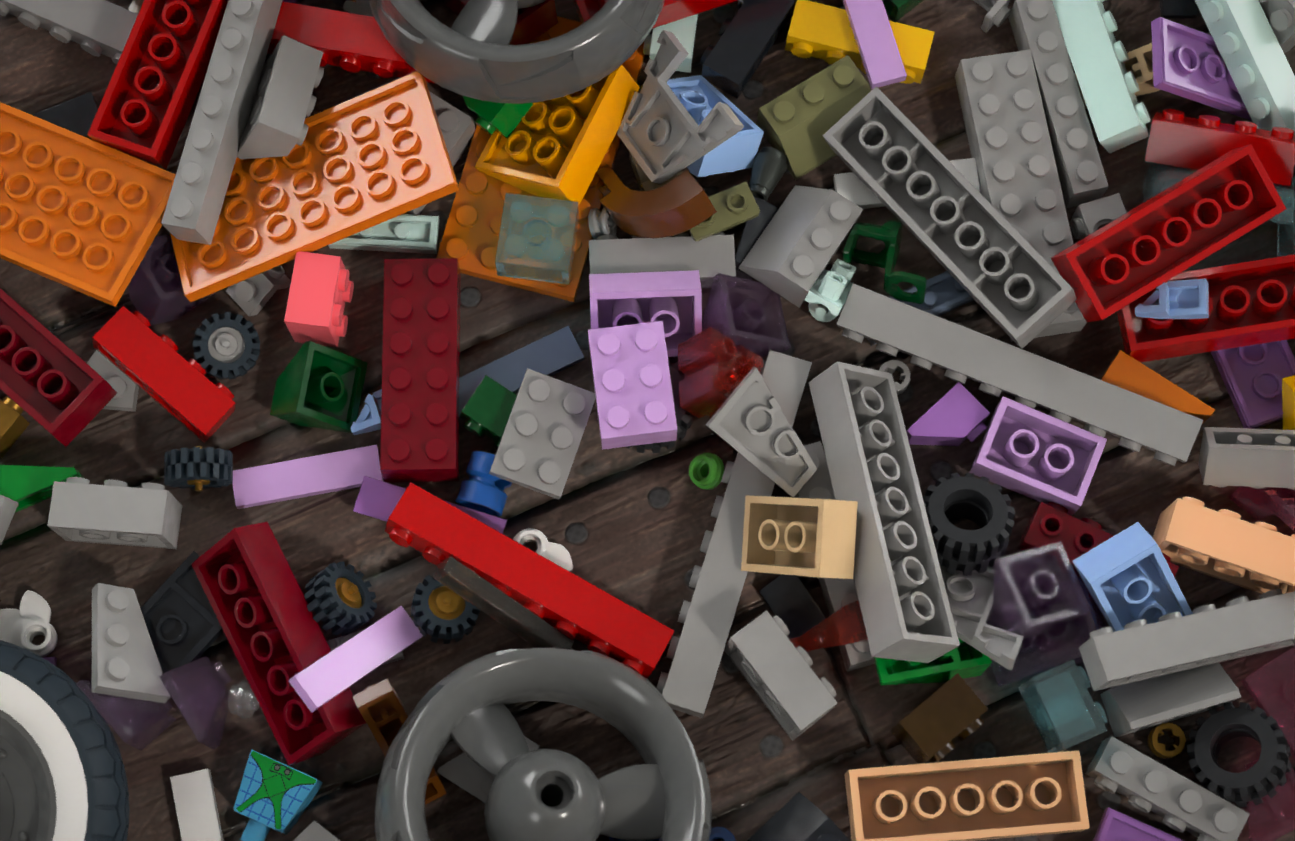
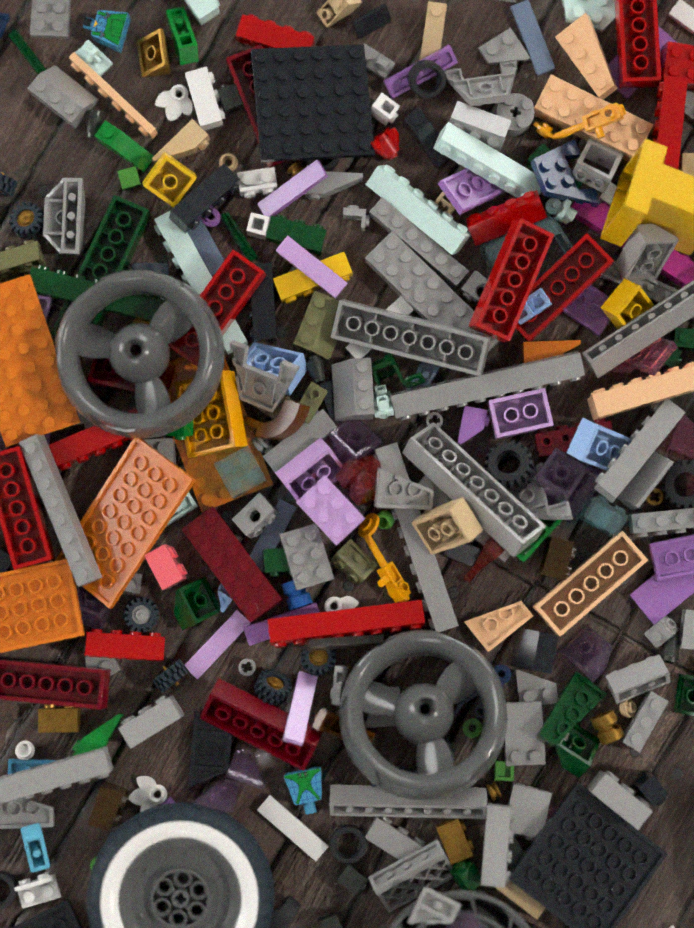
camera: 30 degrees left, 10 degrees up
light grey wing [92,583,171,703] -> none
light grey slope [237,35,324,159] -> none
light grey slope [724,611,837,741] -> none
none -> light grey brick [232,493,279,539]
none -> light grey bush [238,658,256,676]
none -> light grey wing [330,665,349,705]
none -> olive bracket [331,539,378,586]
none -> light orange piece [358,513,411,603]
none -> light nougat wing [464,601,533,652]

